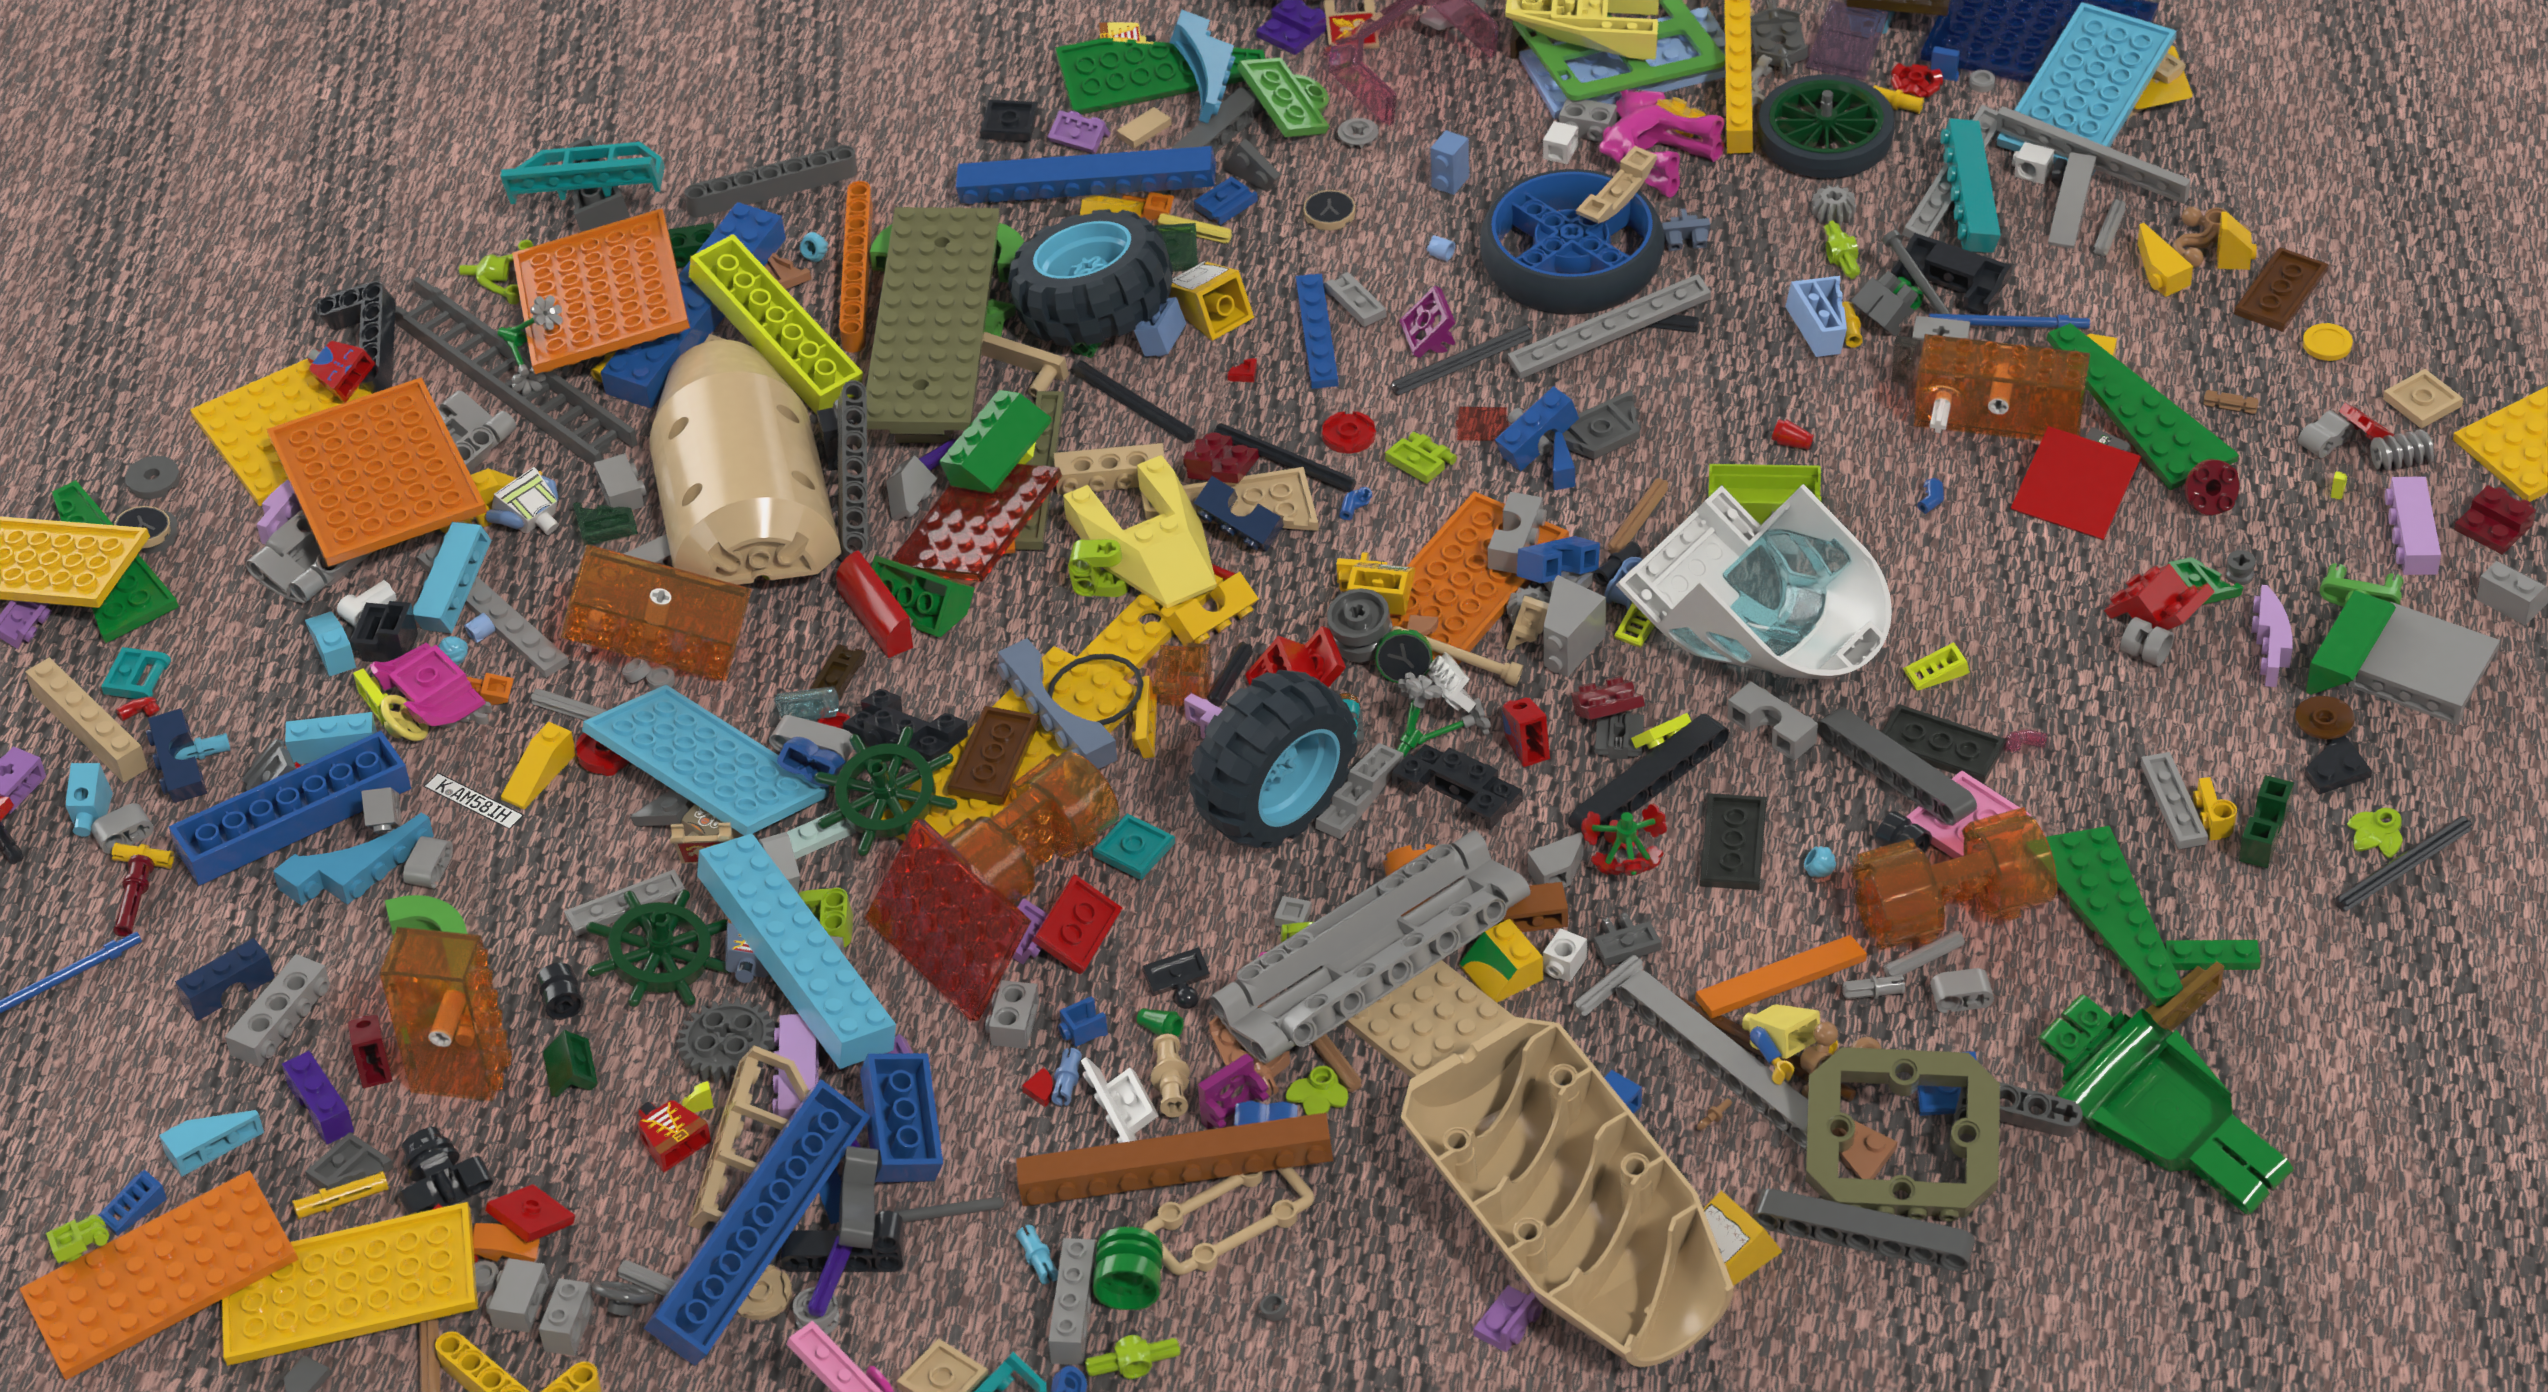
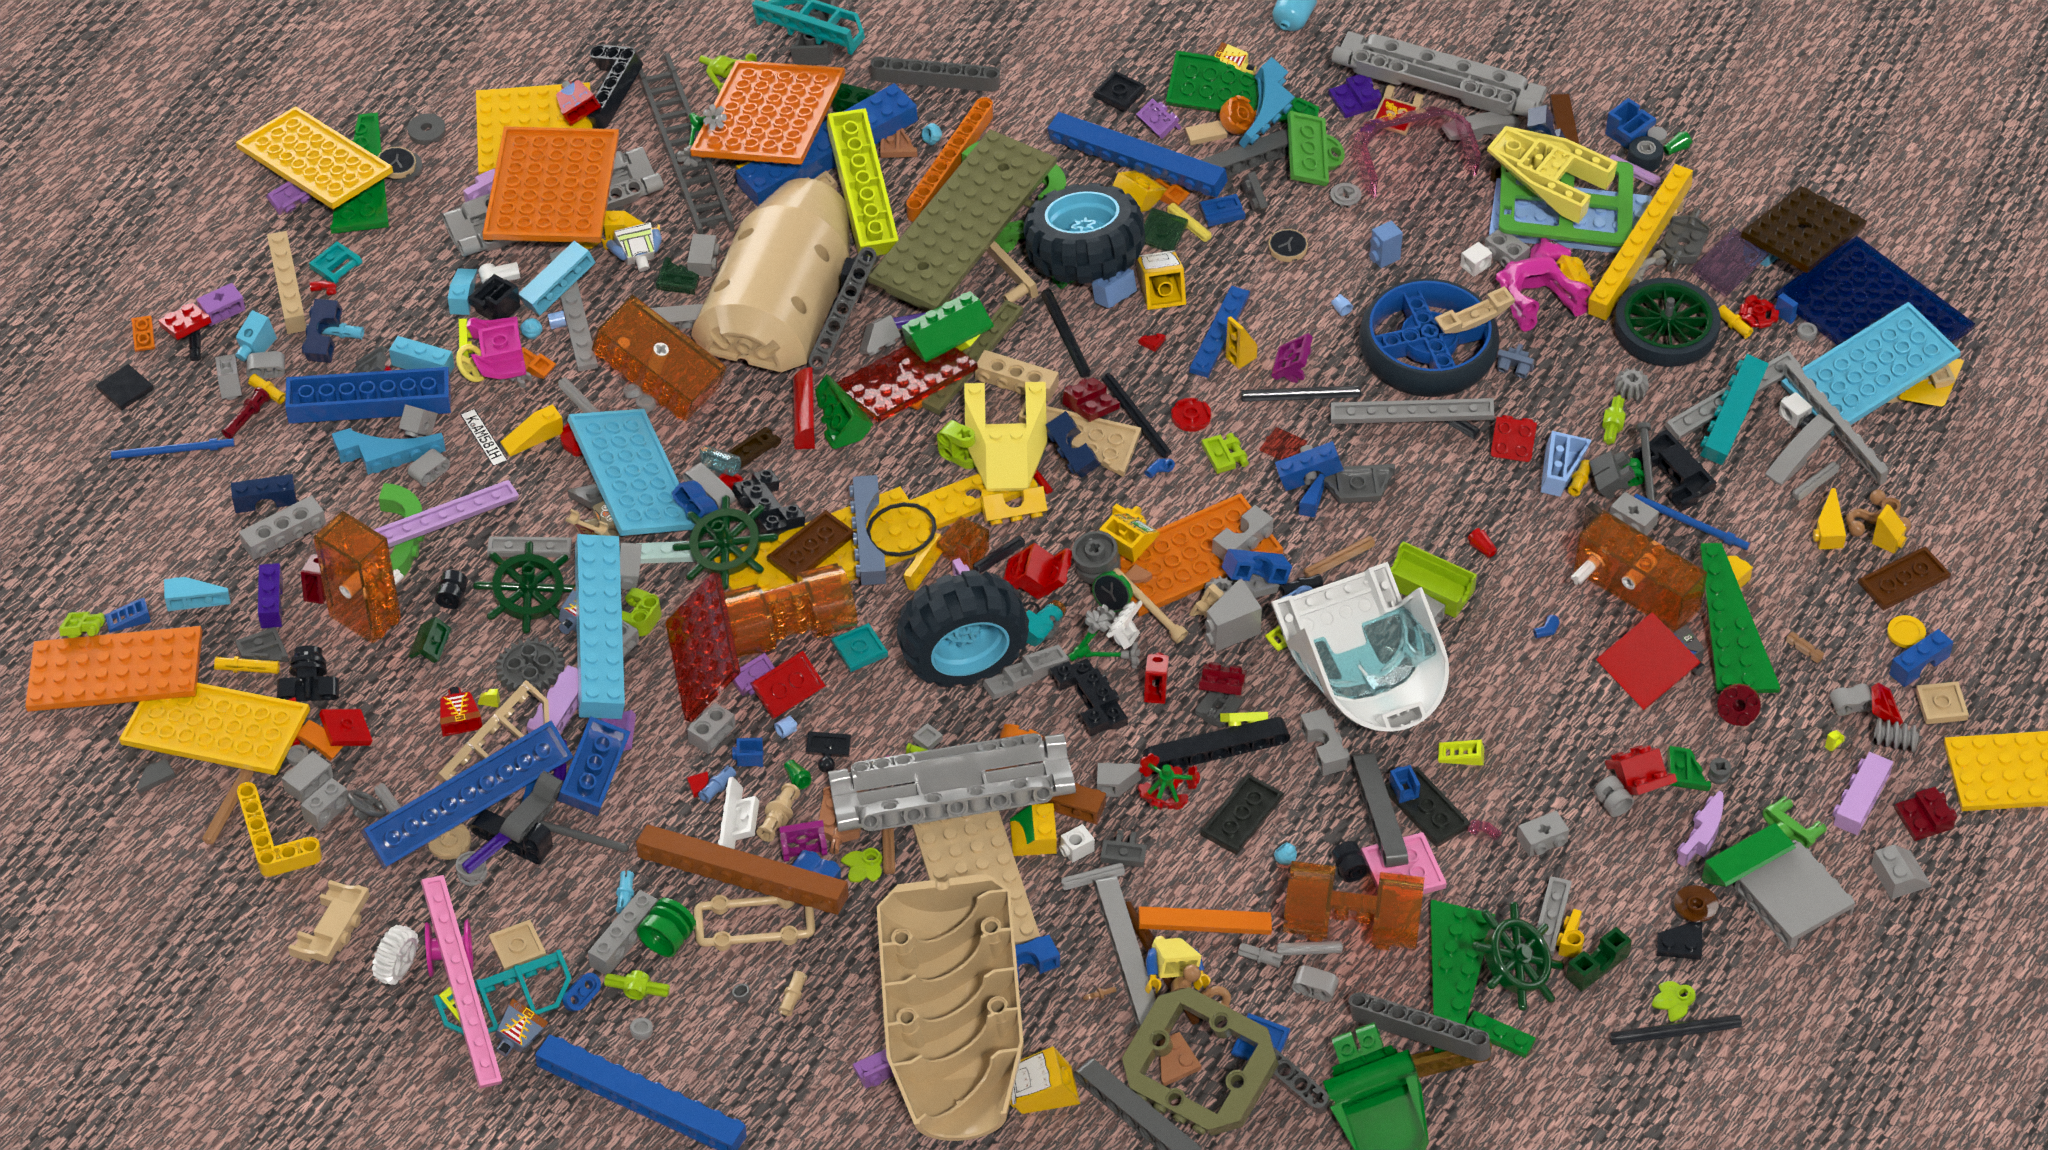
camera: 25 degrees right, 5 degrees up
light grey plate [1324,272,1387,327] -> none
none -> light grey slope [215,354,242,400]
none -> lavender plate [328,480,519,566]
none -> light blue hose [774,715,797,738]
none -> tan pin [778,971,807,1016]
none -> orange cylinder [1219,95,1257,135]
none -> yellow slope [1226,316,1258,369]
none -> dark grey beam [1349,992,1492,1061]
none -> blue window [1389,765,1420,803]
none -> dark green piece [1472,901,1564,1011]
none -> red bracket [1491,415,1537,462]
none -> light grey brick [1516,811,1569,857]
none -> blue arch [1889,629,1953,687]

